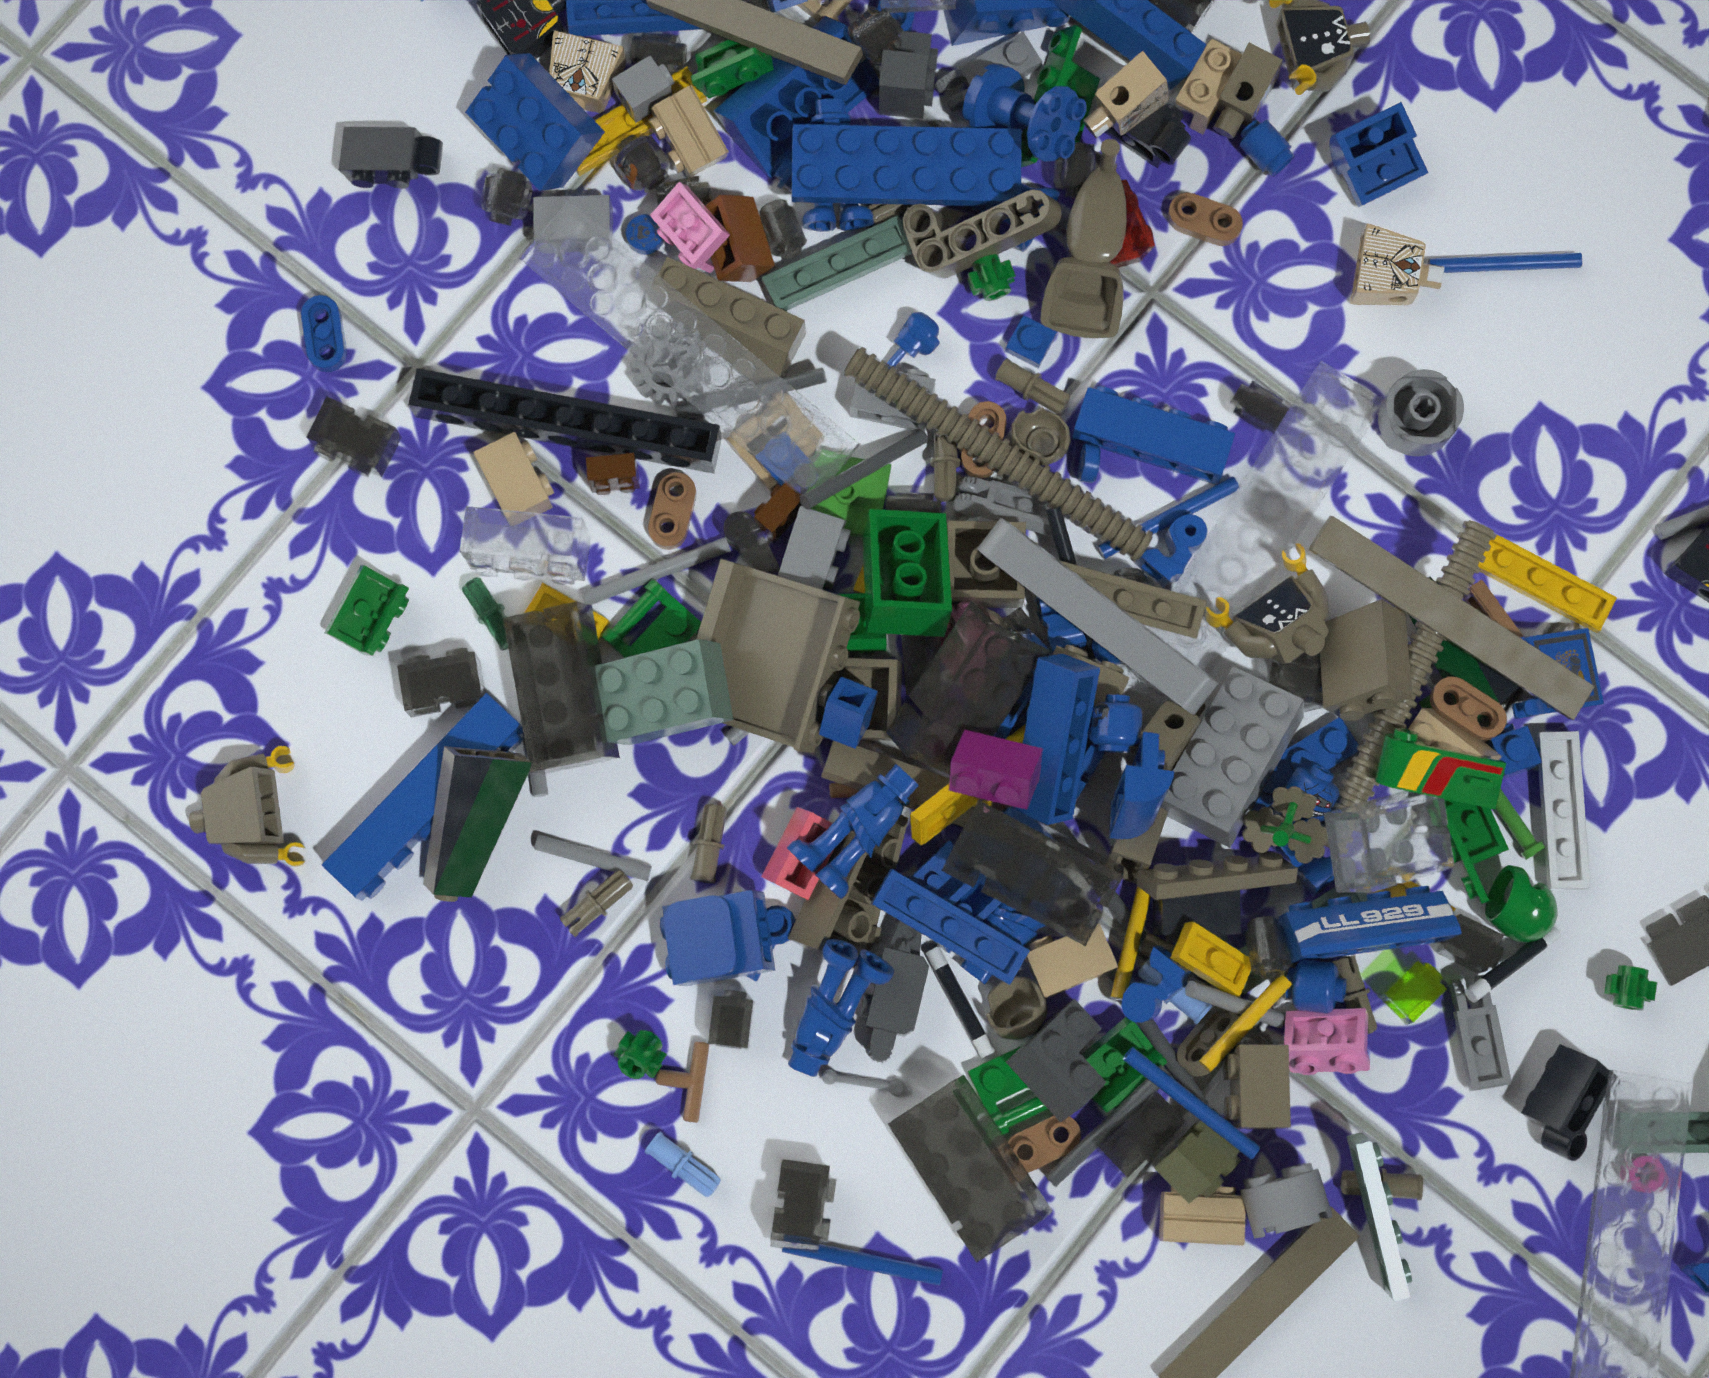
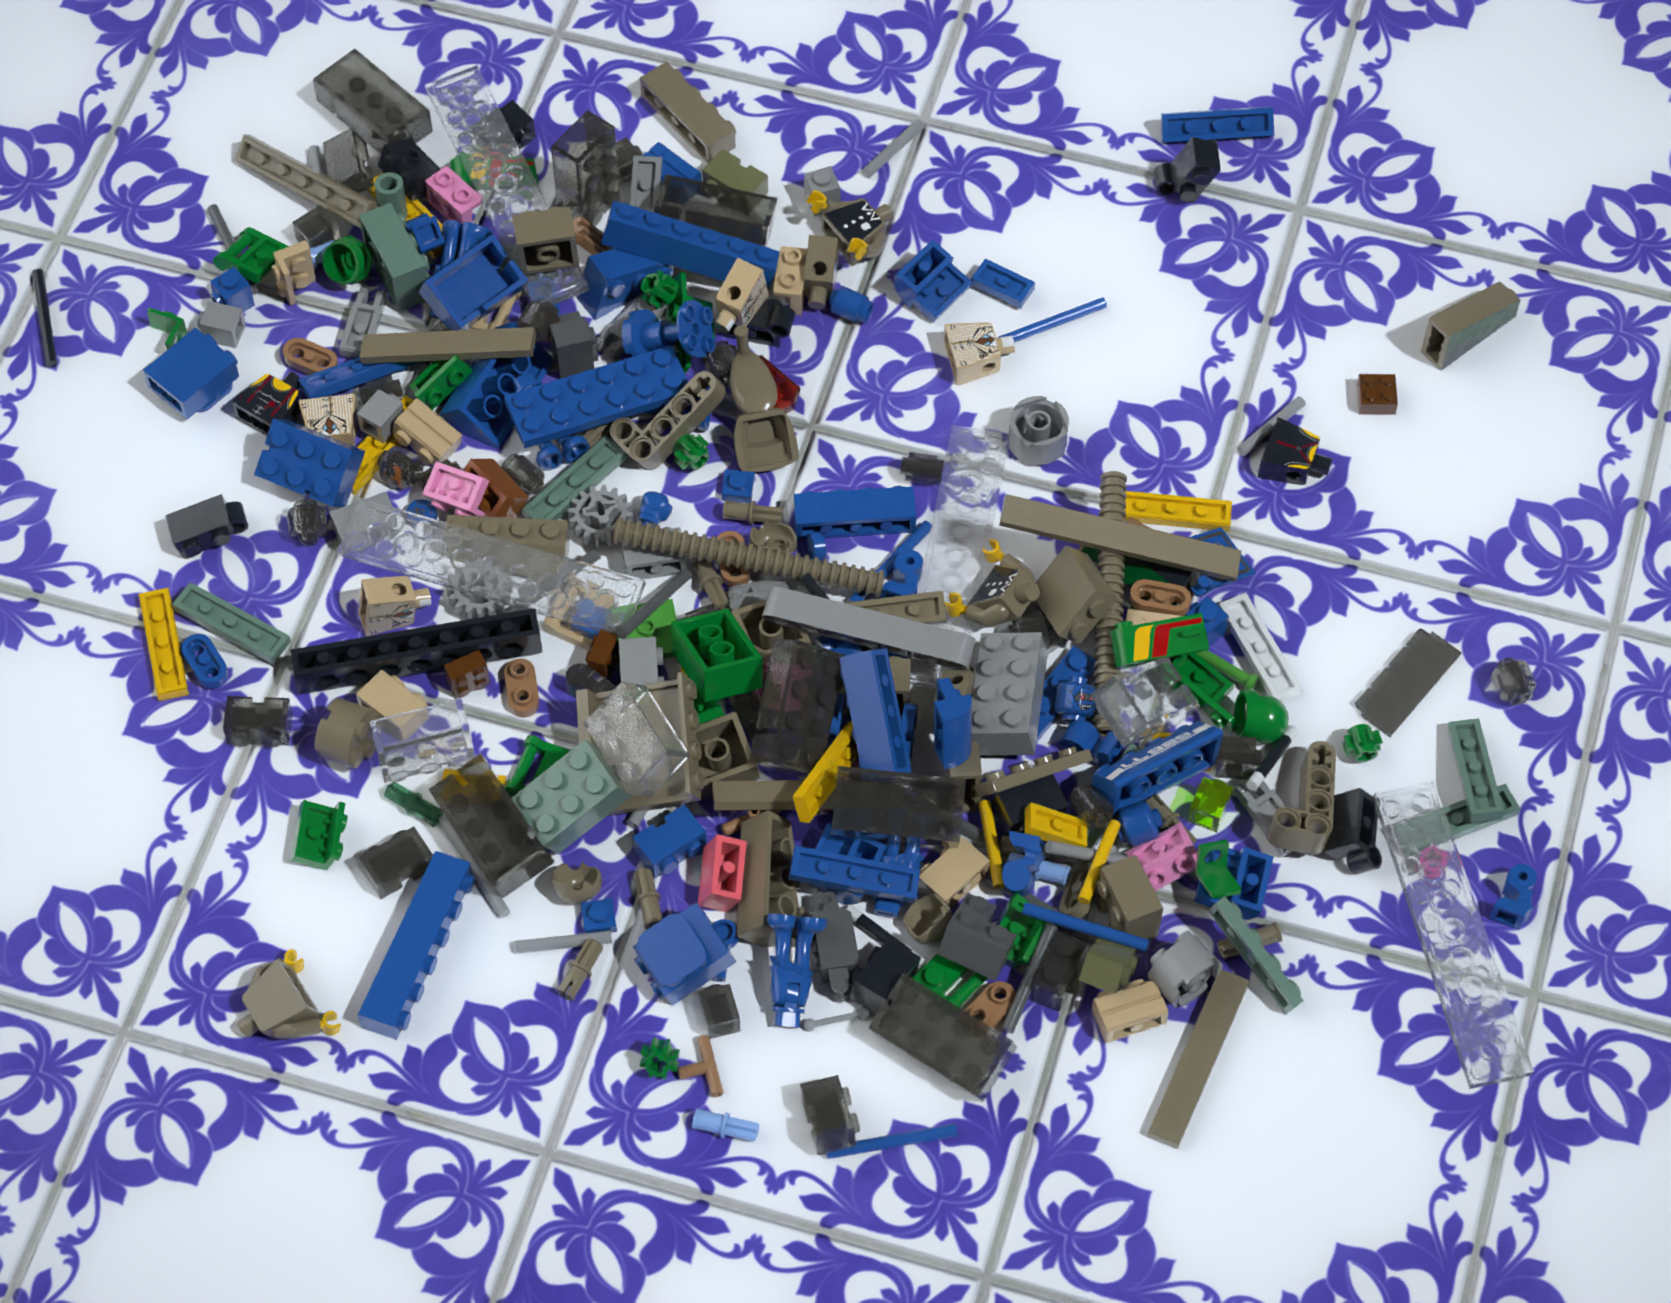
camera: 25 degrees left, 20 degrees down
slope [423,746,531,902] -> none
light grey bar [581,537,731,606] -> none
blue plate [774,157,792,191] -> none
blue piece [787,764,919,900] -> none
blue brick [819,677,878,749] -> none
magenta brick [949,730,1043,810] -> none
blue head [1089,694,1143,753] -> none
medium nougat plate [1168,193,1243,246] -> none
dark tan plant [1242,786,1331,863] -> none
none -> yellow tile [139,587,189,701]
none -> sand green plate [172,582,291,664]
none -> dark tan brick [314,697,382,769]
none -> tan torso [358,576,431,637]
none -> dark tan hair [551,862,603,904]
none -> light grey gear [568,485,634,547]
none -> blue plate [581,898,617,933]
none -> clear piece [583,681,690,797]
none -> blue brick [632,804,707,878]
none -> green gear [640,270,677,309]
none -> black brick [850,938,921,1018]
none -> blue plate [971,258,1035,309]
none -> blue brick [1194,847,1274,920]
none -> green bracket [1195,840,1241,899]
none -> dark tan beam [1266,741,1336,855]

